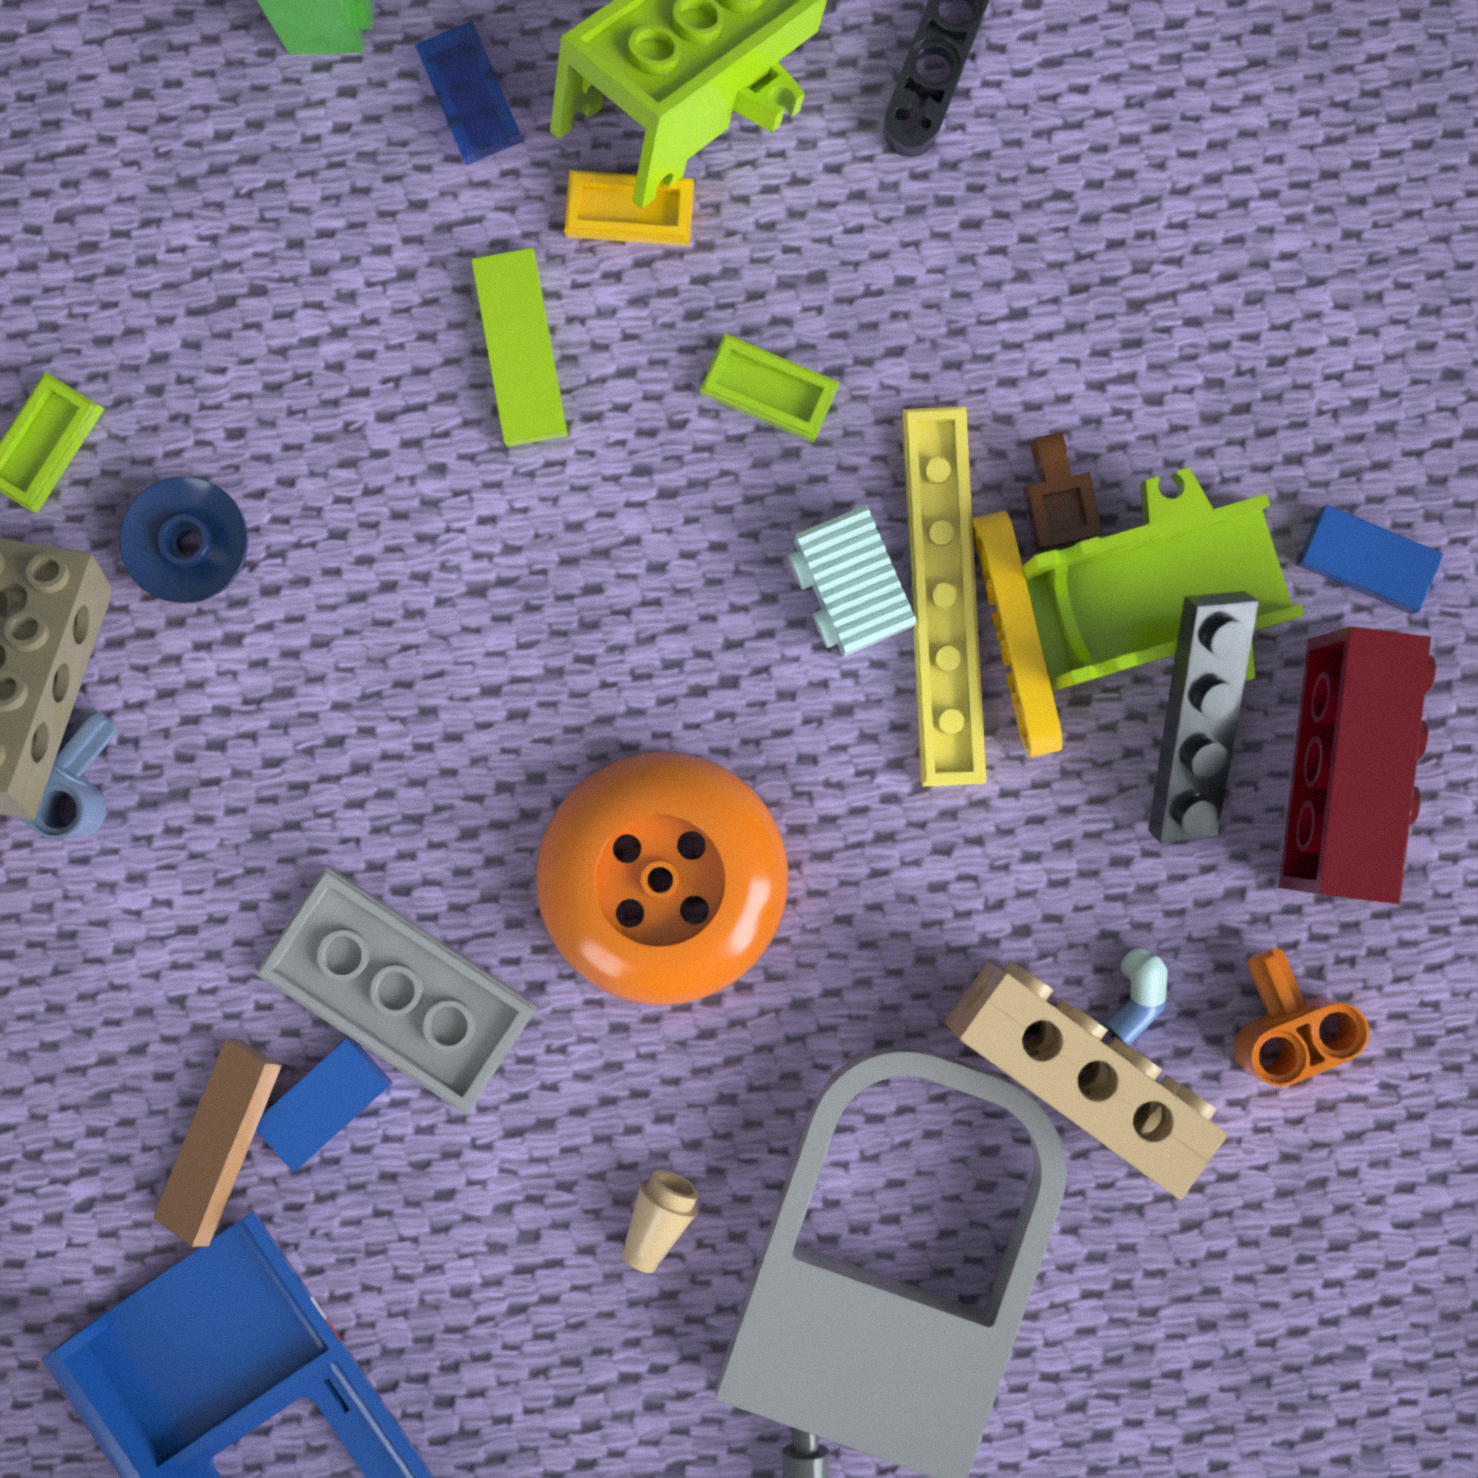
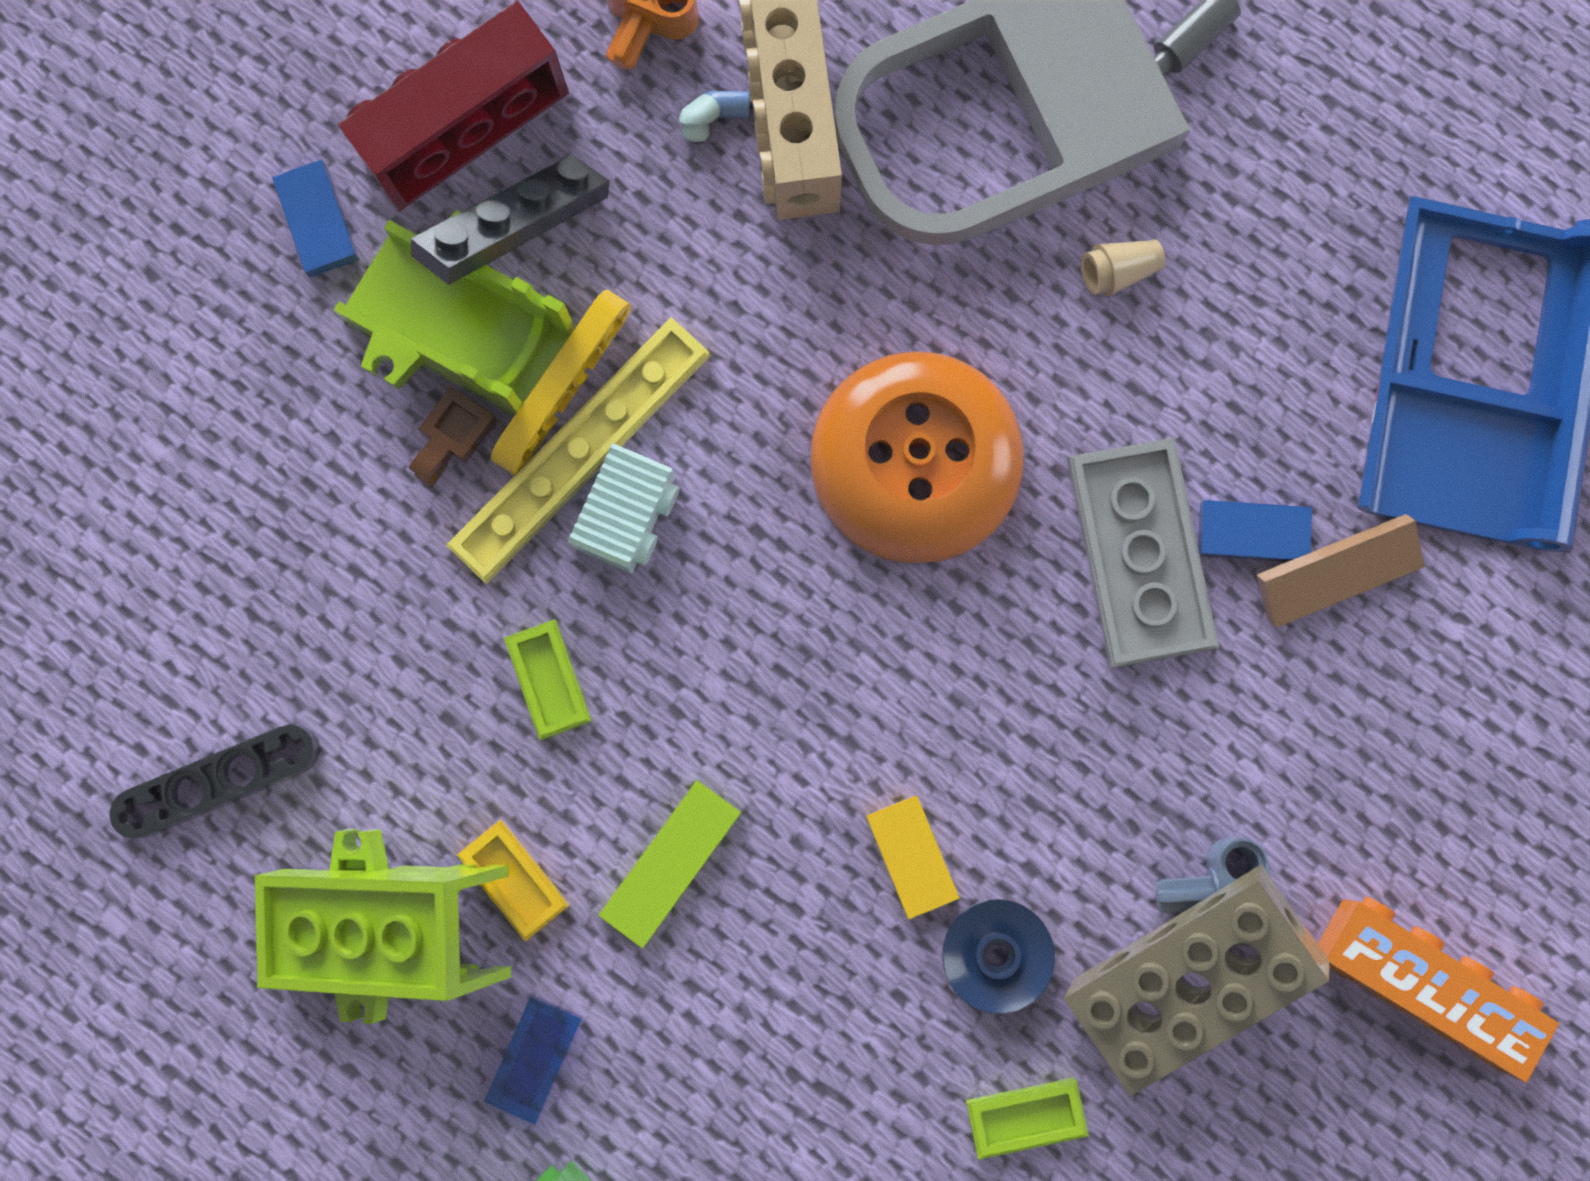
camera: 135 degrees left, 5 degrees down
none -> yellow tile [866,795,960,920]

